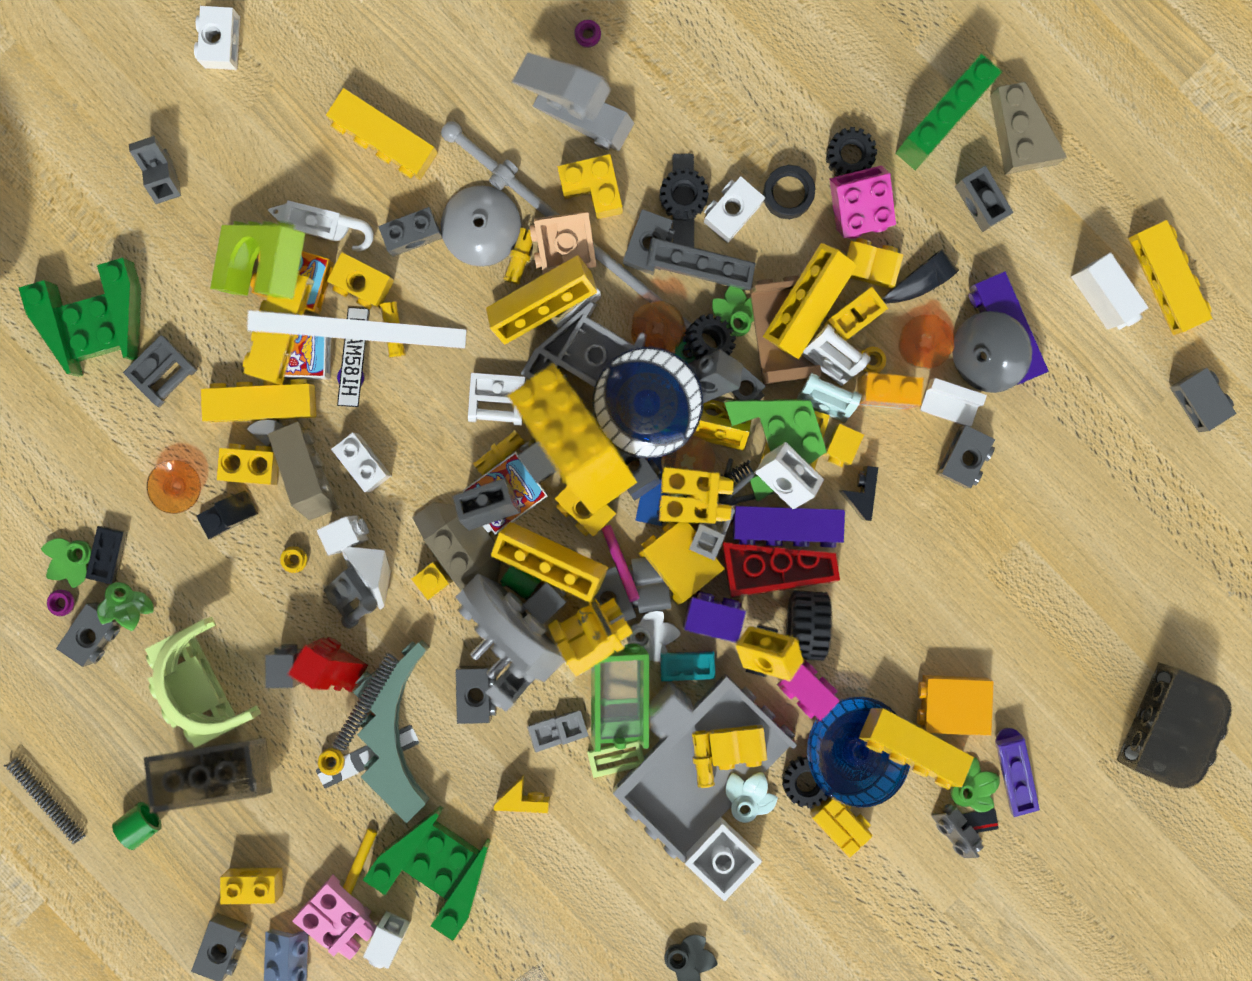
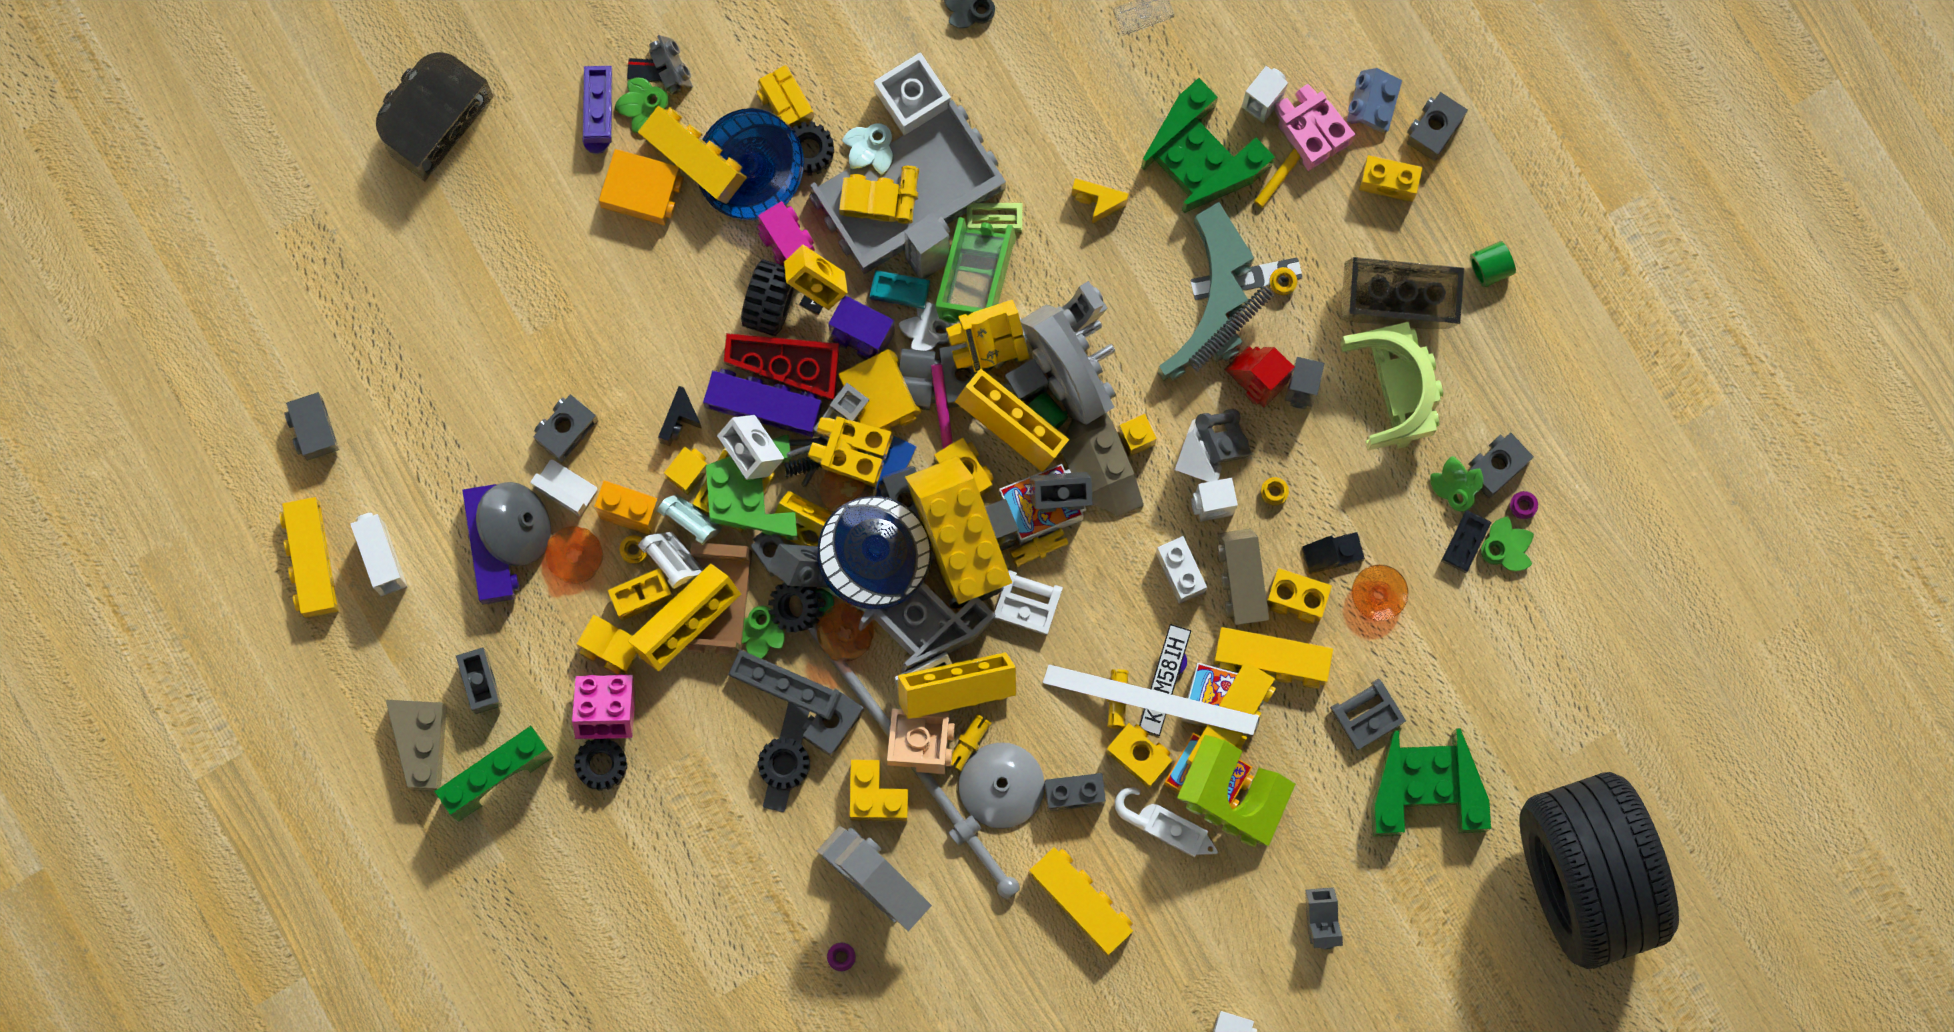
camera: 175 degrees left, 10 degrees down
dark grey piece [4,757,86,844] -> none
light grey tile [247,420,286,447] -> none
dark grey brick [456,665,497,724] -> none
light grey slope [527,710,588,752] -> none
white brick [704,176,765,243] -> none
black tyre [763,165,816,220] -> none
black piece [881,249,959,304] -> none

